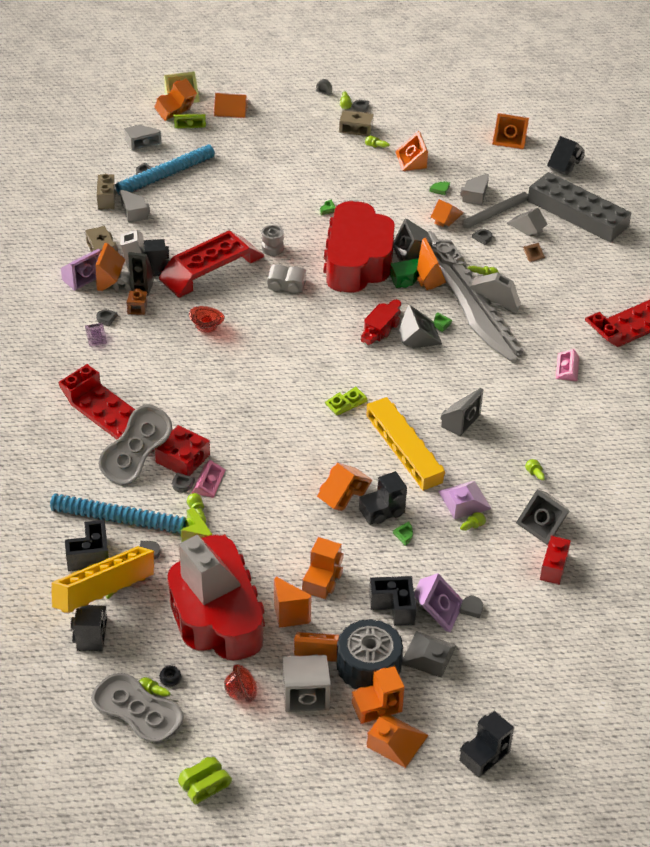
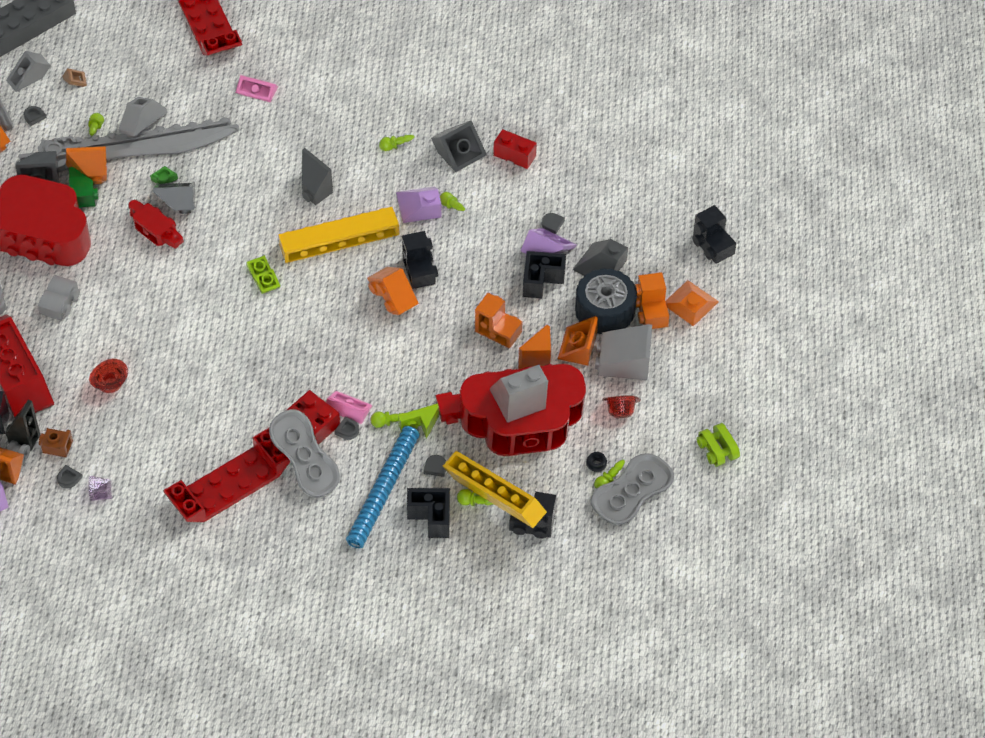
camera: 80 degrees left, 10 degrees up
bright green tile [393,521,413,546] -> none

